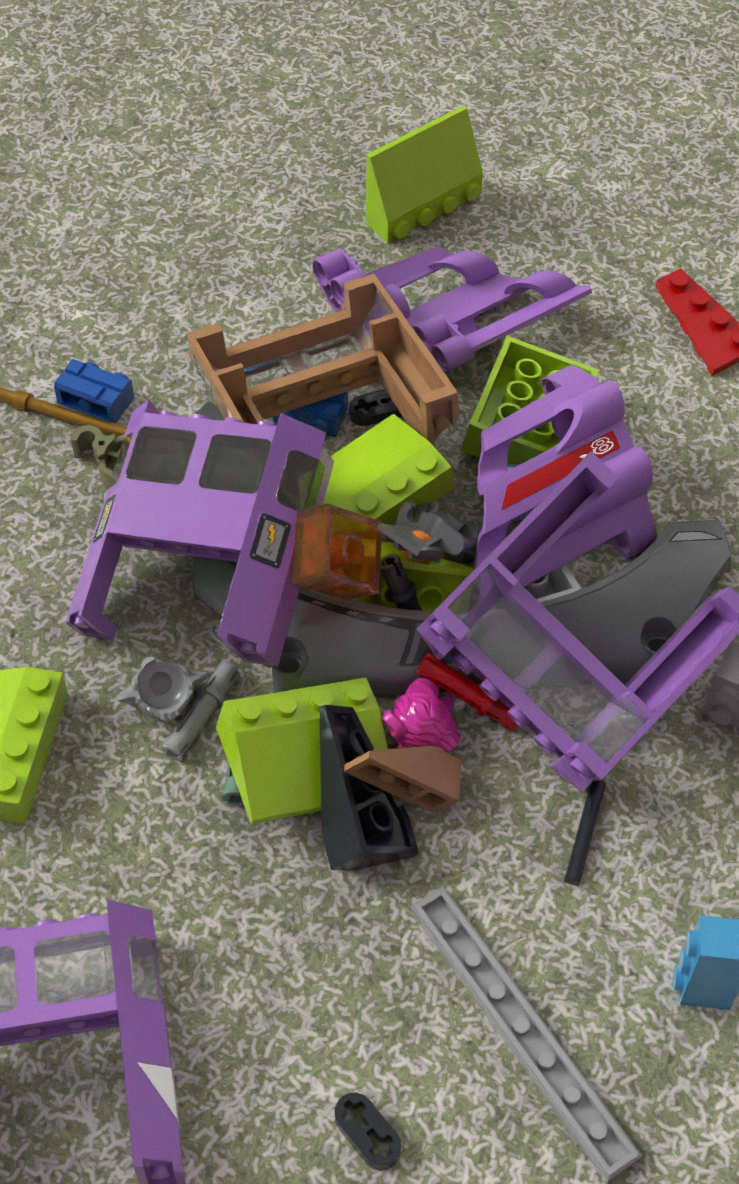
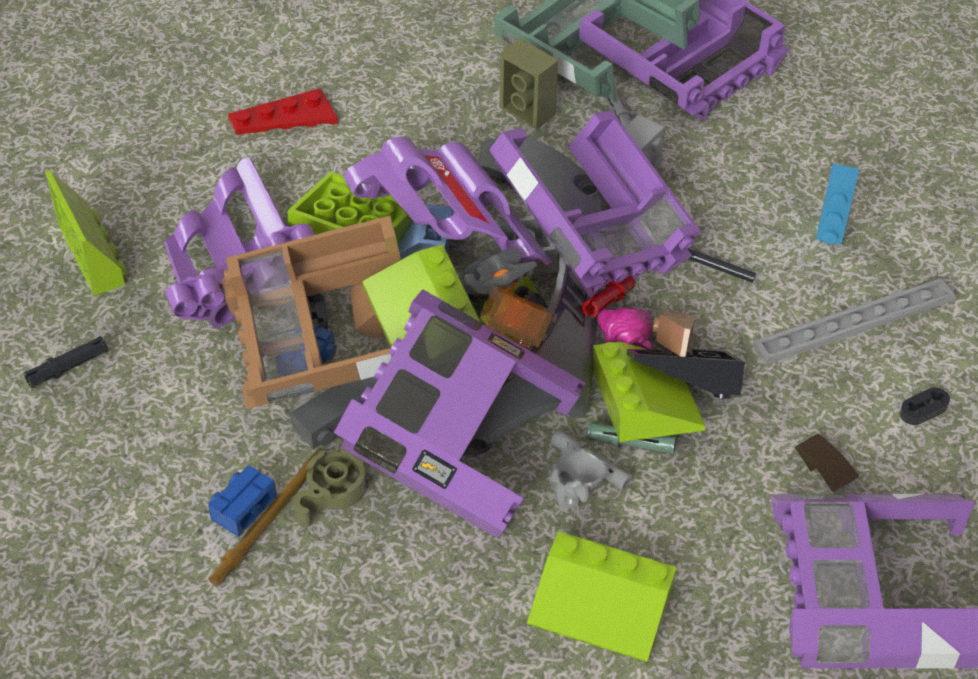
camera: 80 degrees left, 5 degrees down
none -> black pin [23,336,108,388]
none -> dark brown slope [795,434,859,493]

